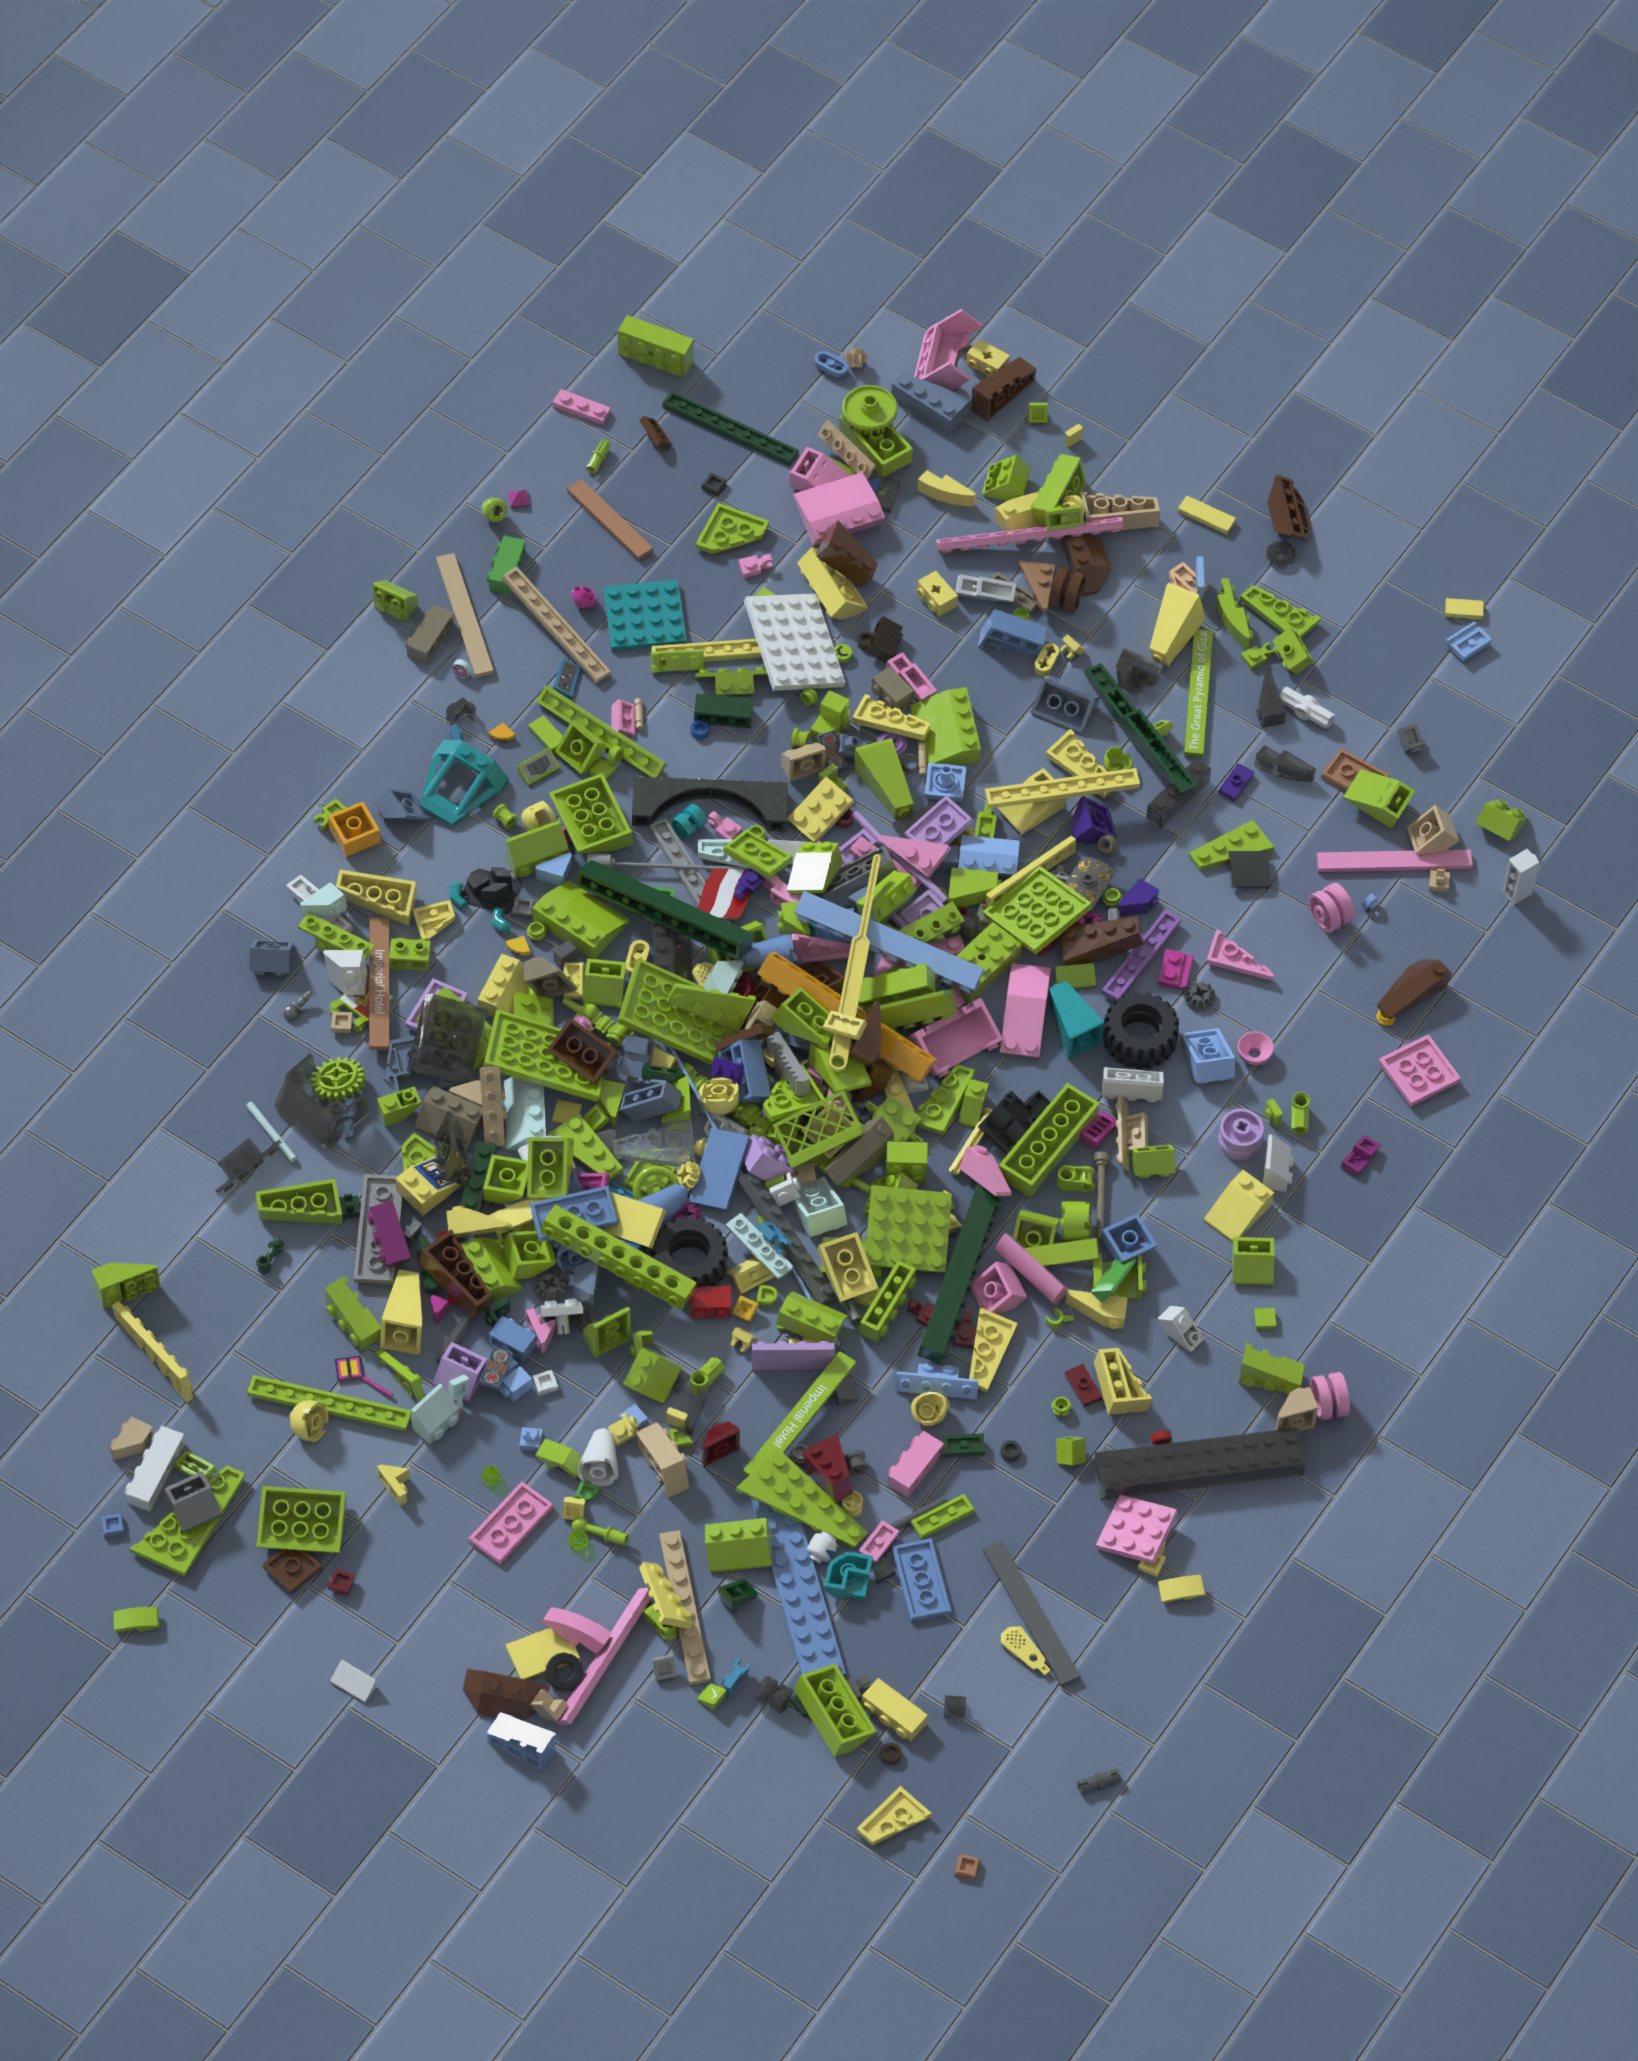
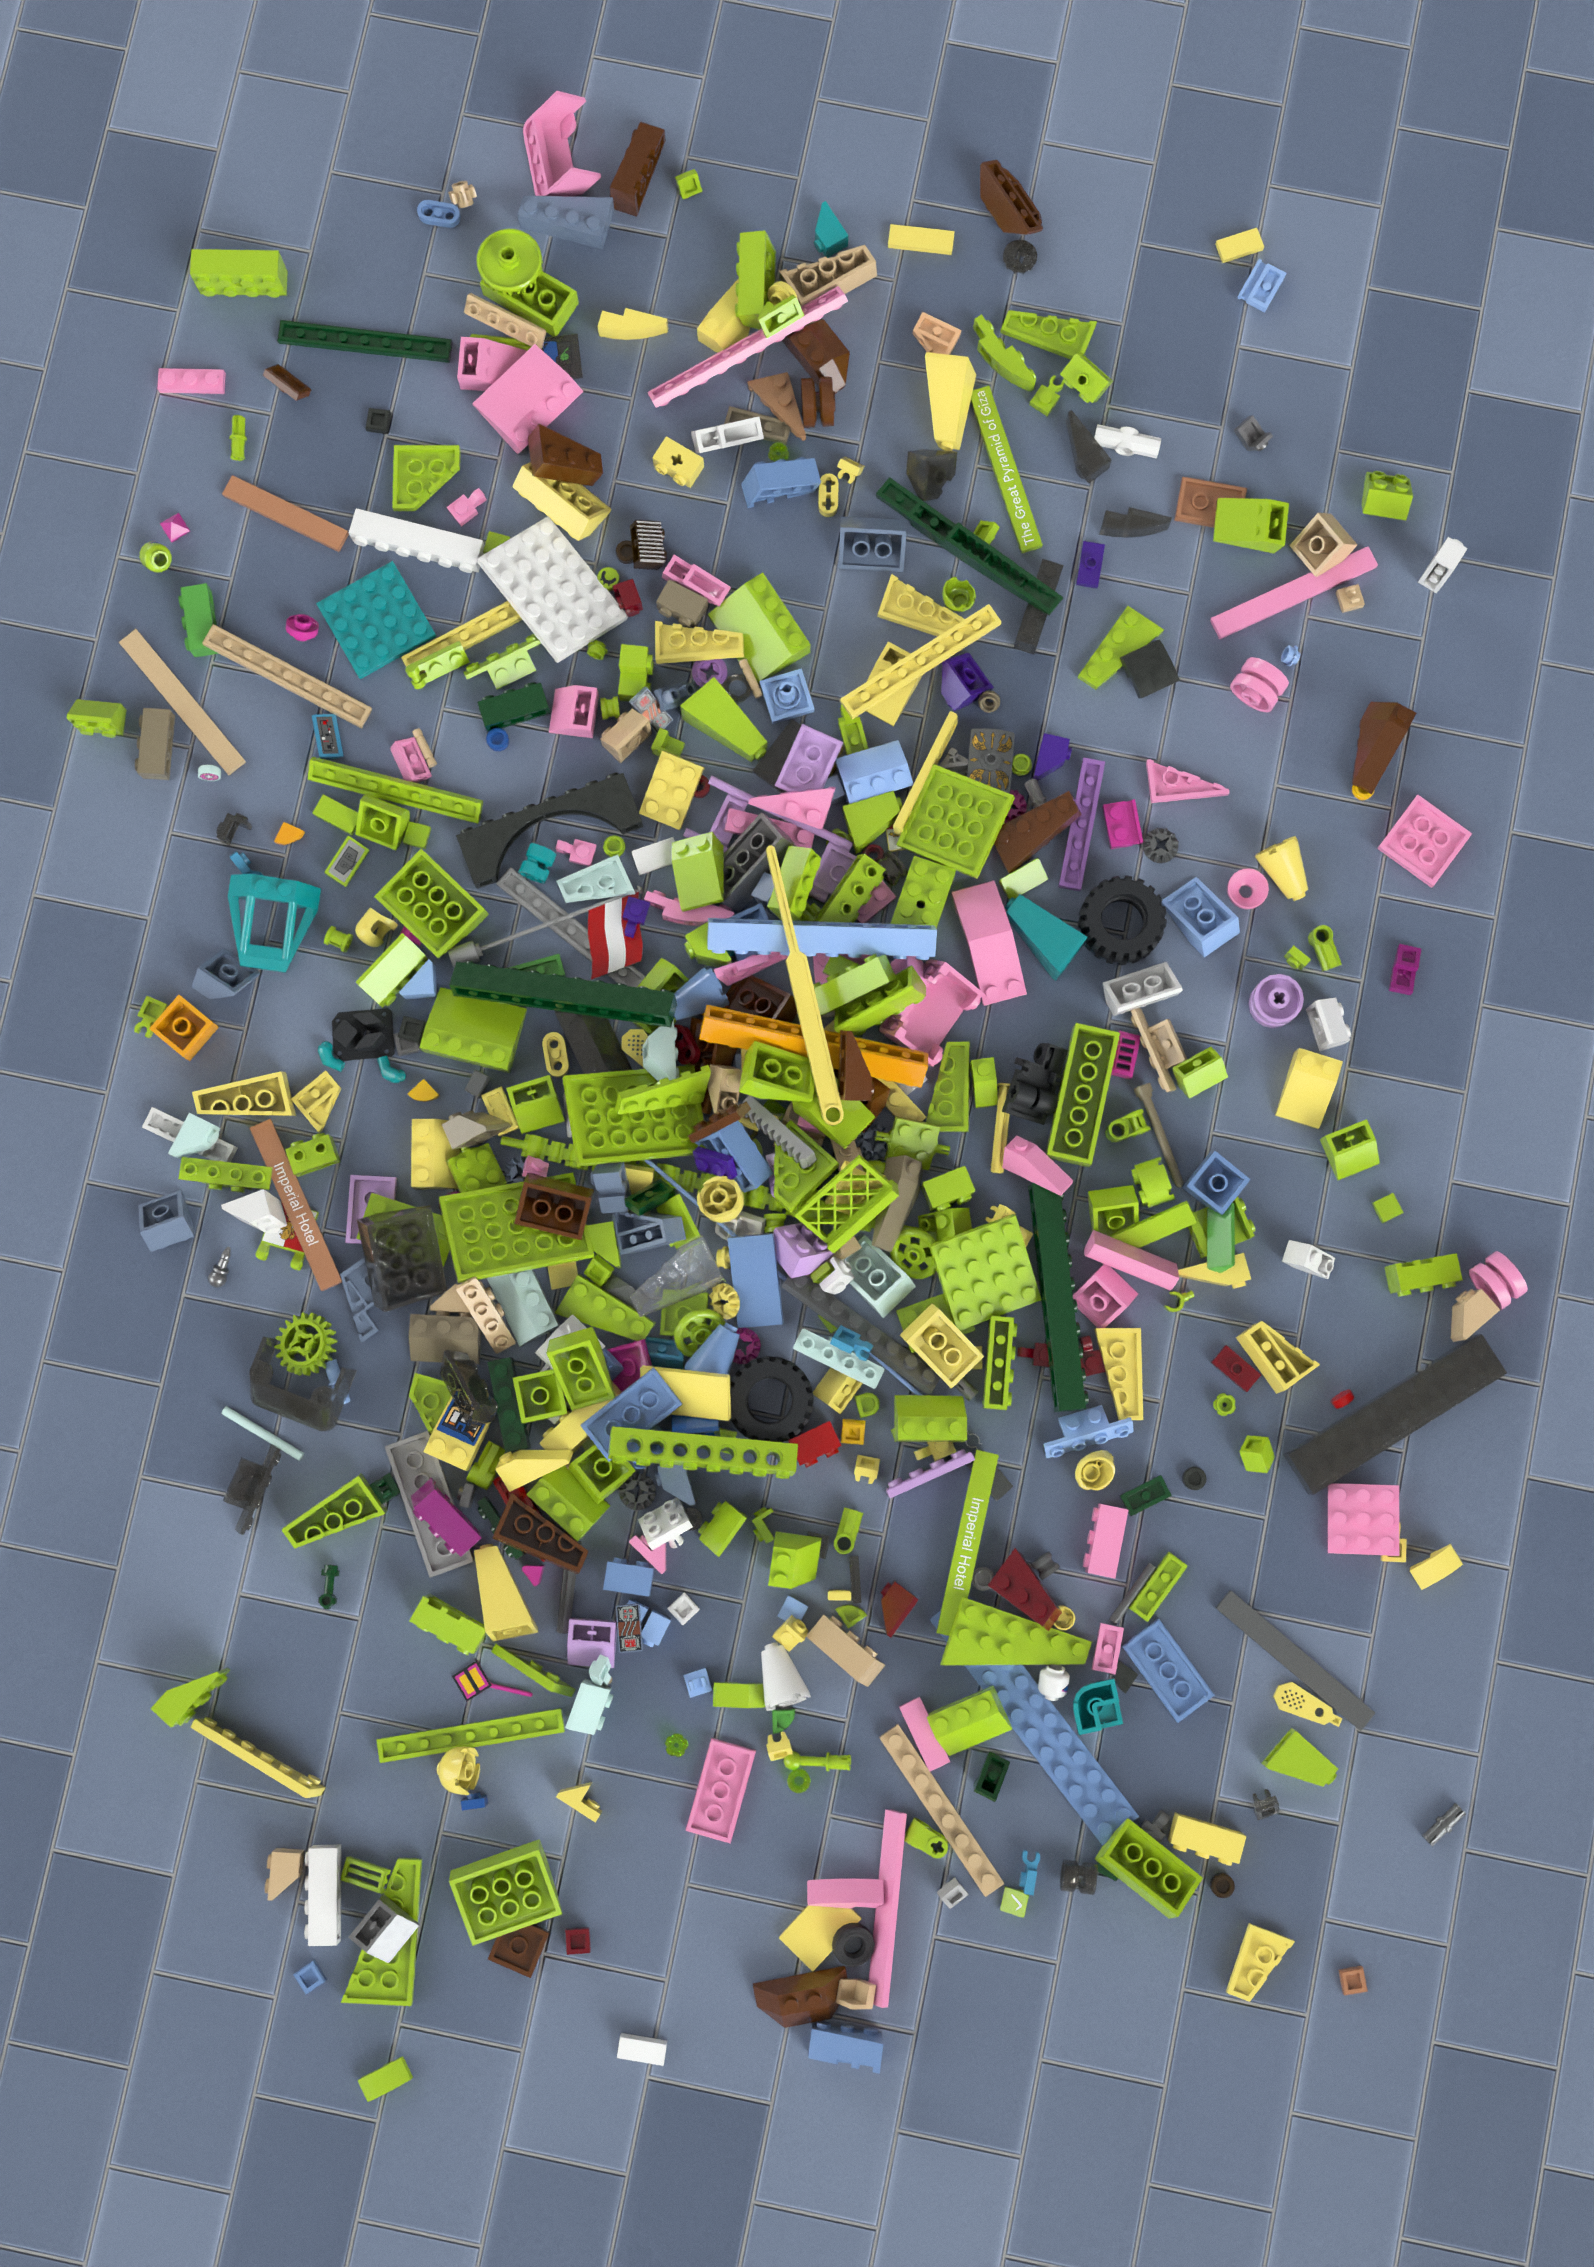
camera: 20 degrees left, 25 degrees up
tan plate [331,1012,353,1033] -> none
lime slope [377,1086,422,1127] -> none
dark green bracket [484,1296,510,1328] -> none
lime plate [527,922,546,941] -> none
lime tile [607,745,624,765] -> none
light yellow wing [639,1562,694,1629] -> none
lime tile [723,829,793,879] -> none
light yellow plate [823,1010,867,1041] -> none
light yellow brick [966,339,1010,377] -> none
lime slope [982,455,1031,501] -> none
light yellow tile [1064,424,1083,448] -> none
light blue tile [1195,557,1205,598] -> none
none -> white brick [349,508,485,573]
none -> pearl dark grey tile [398,1016,426,1044]
none -> blue plate [461,1792,488,1811]
none -> lime piece [466,1441,505,1491]
none -> bright pink slope [549,685,599,738]
none -> dark red brick [612,579,643,617]
none -> teal slope [814,201,849,258]
none -> lime plate [890,1228,937,1279]
none -> bright pink tile [899,1696,950,1771]
none -> light yellow cone [1255,836,1308,901]
none -> lime slope [1261,1728,1338,1787]

